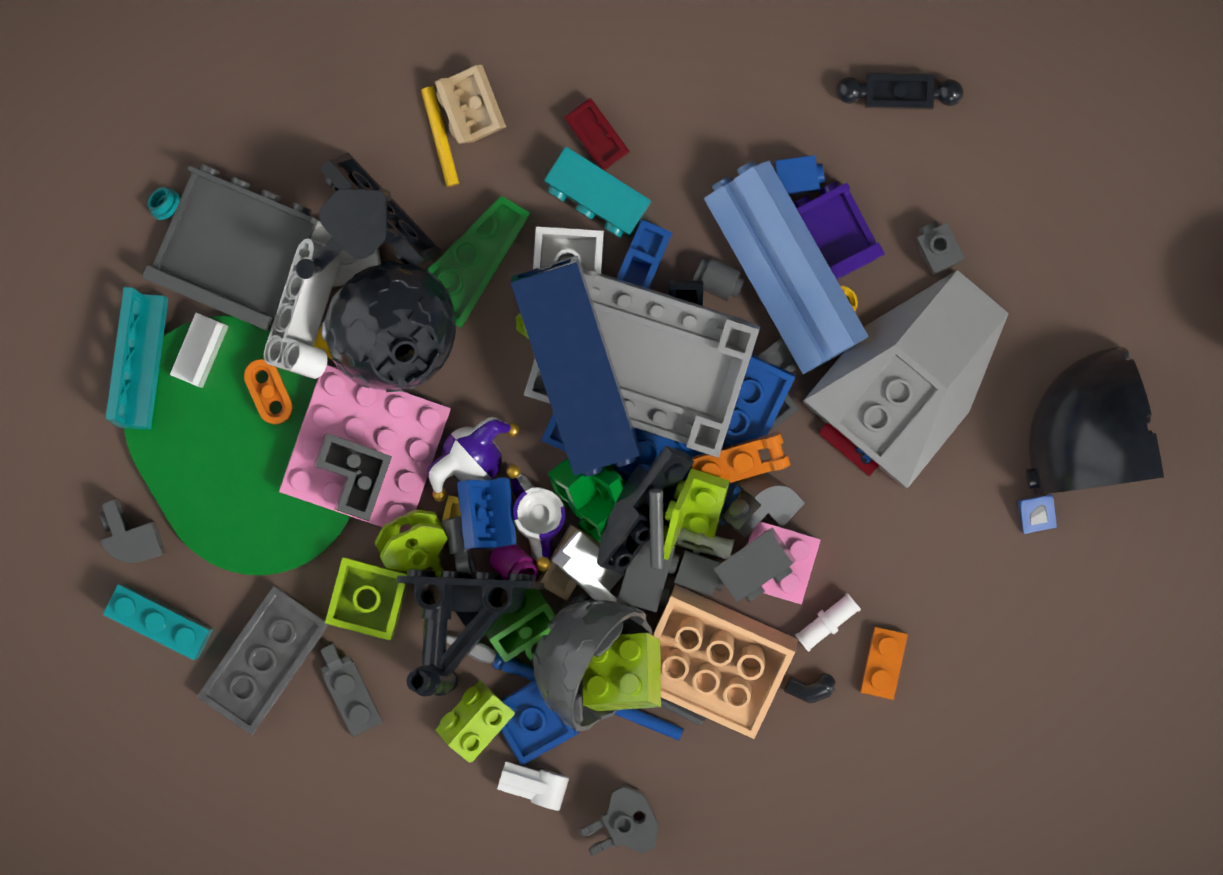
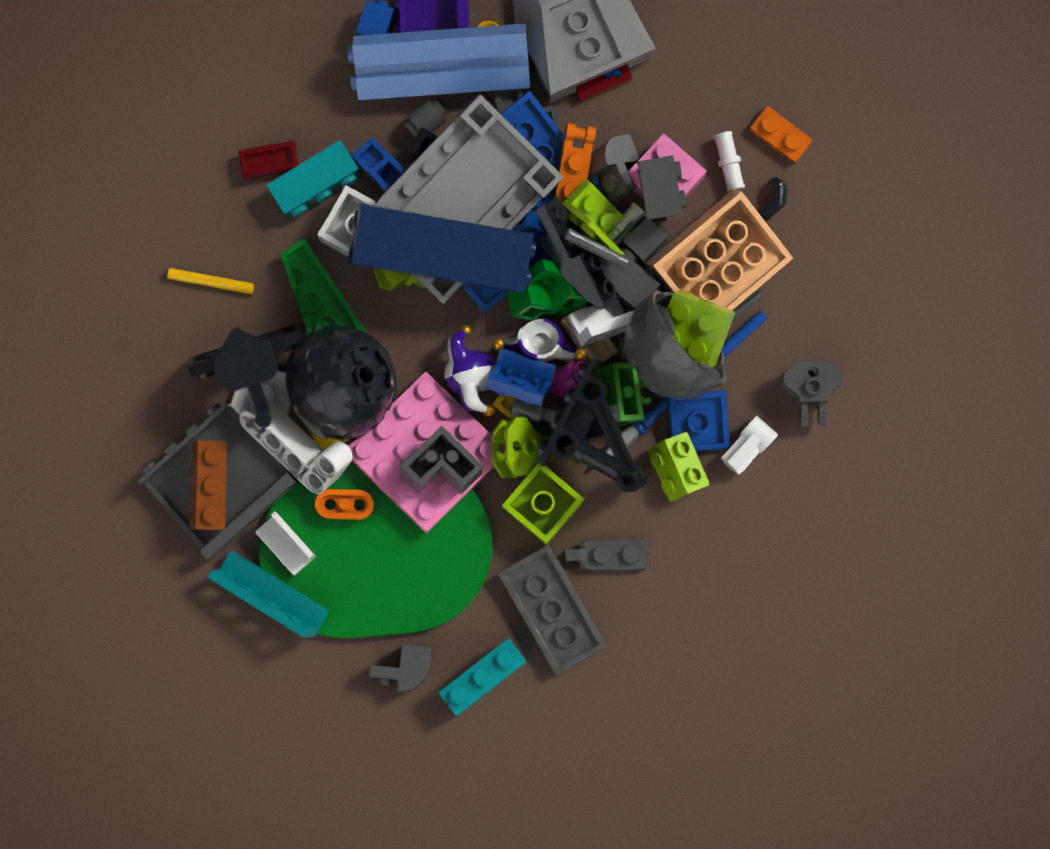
camera: 60 degrees left, 5 degrees down
teal plate [148,187,180,220] -> none
tan bracket [435,65,506,144] -> none
none -> dark orange brick [189,440,227,530]

